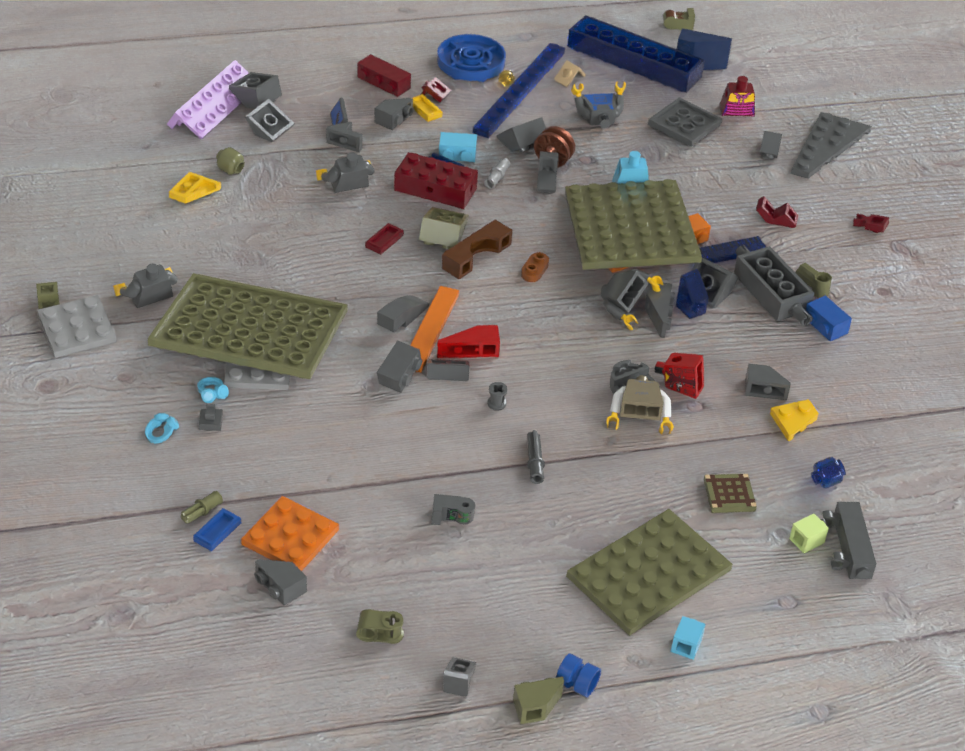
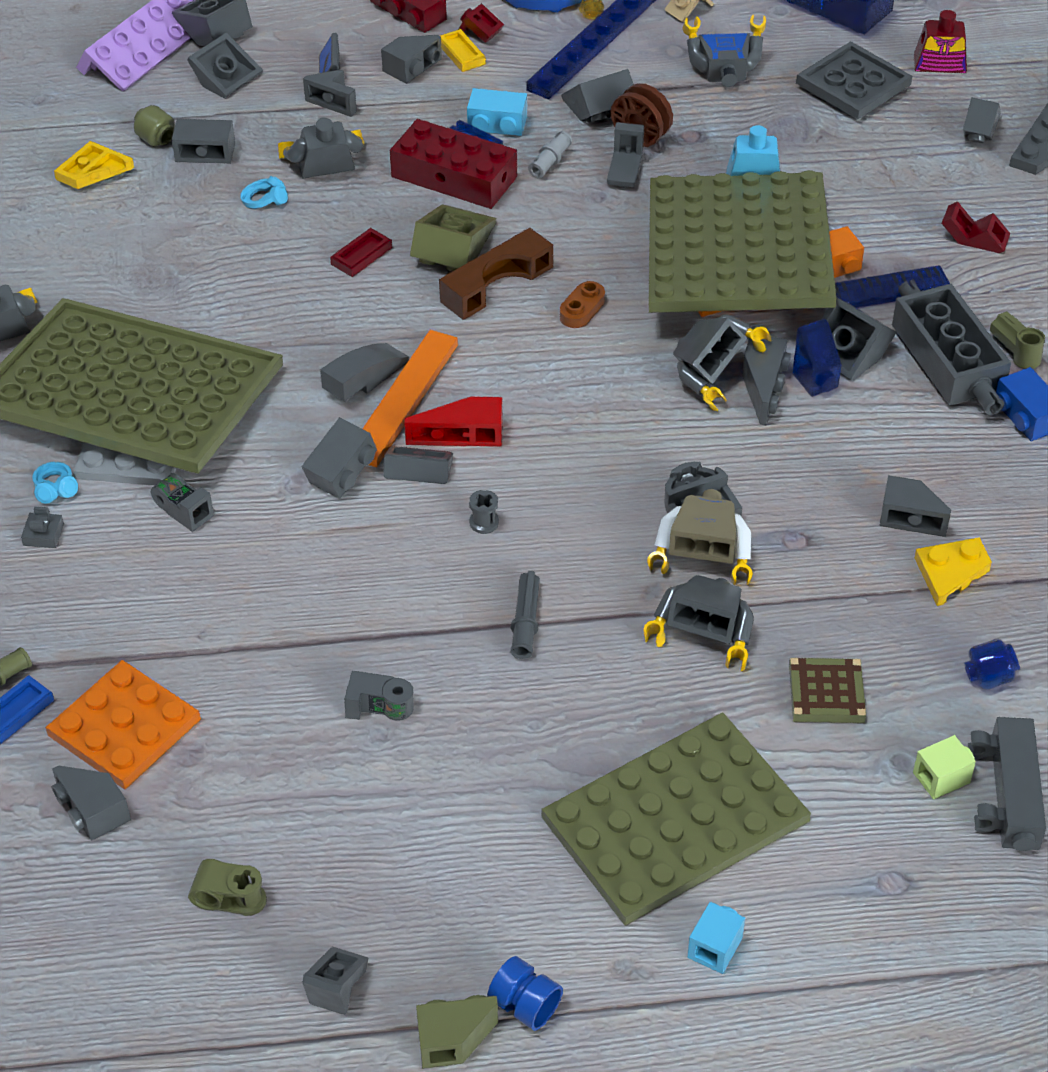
camera: 10 degrees right, 5 degrees up
red torso [654,352,704,399] -> none
none -> dark grey leg [150,473,214,532]
none -> dark grey brick [172,119,235,164]
none -> medium azure piece [240,176,288,209]
none -> dark grey torso [643,575,754,671]

